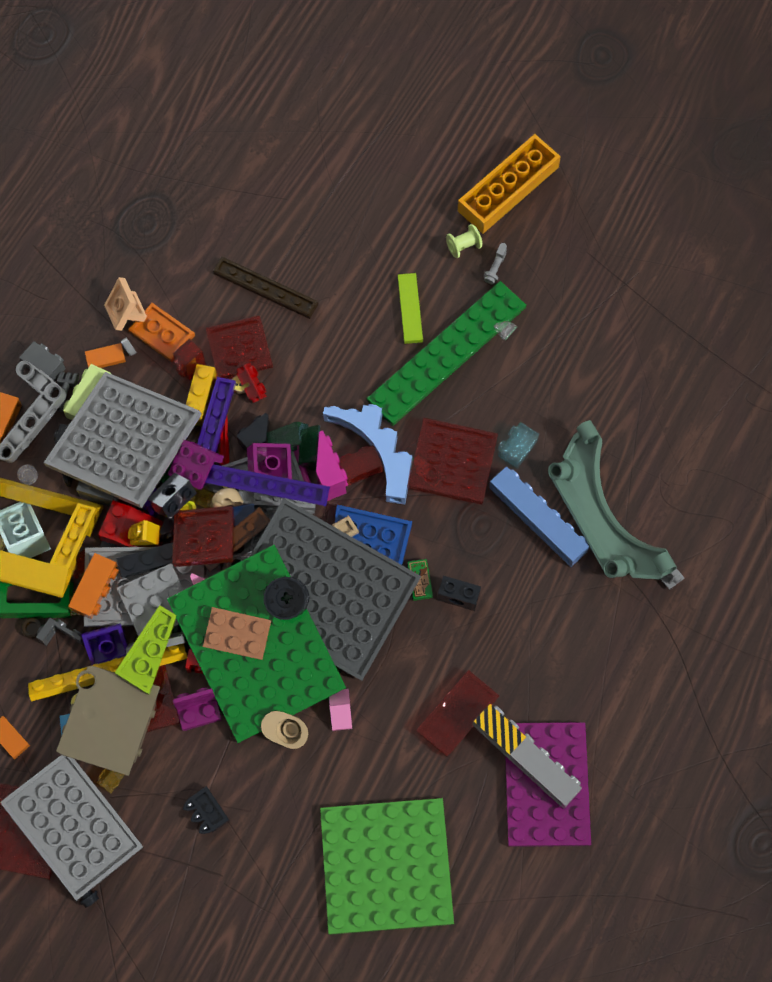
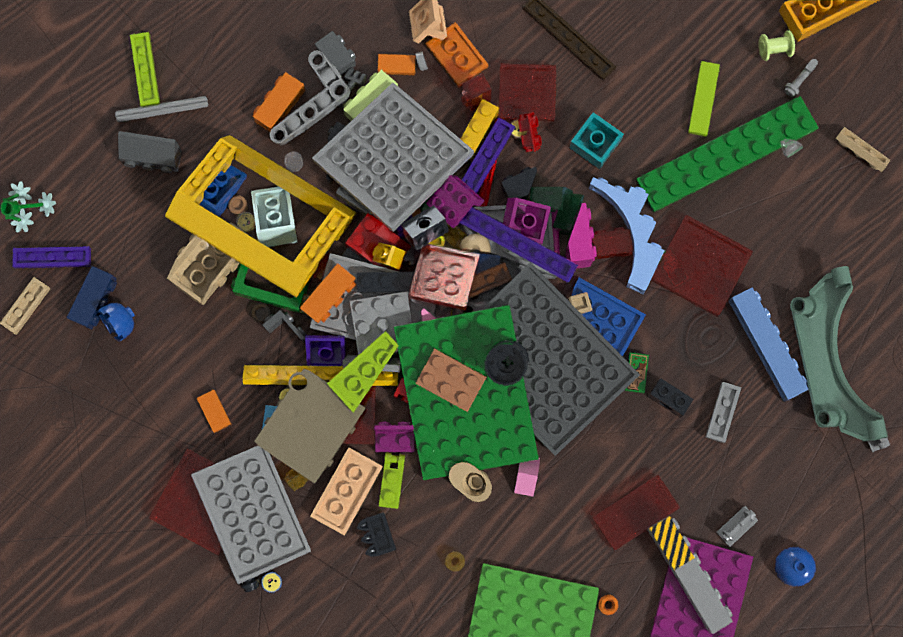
camera: 15 degrees right, 10 degrees up
clear light blue brick [498,422,539,469] -> none
none -> light yellow tile [262,572,282,592]
none -> light nougat plate [310,448,383,535]
none -> lime plate [379,452,405,509]
none -> clear yellow plate [445,552,465,571]
none -> teal brick [569,112,624,169]
none -> orange plate [598,595,618,615]
none -> light grey plate [705,382,741,443]
none -> light grey hinge [717,506,758,547]
none -> blue cylinder [775,547,816,586]
none -> tan plate [836,127,890,172]

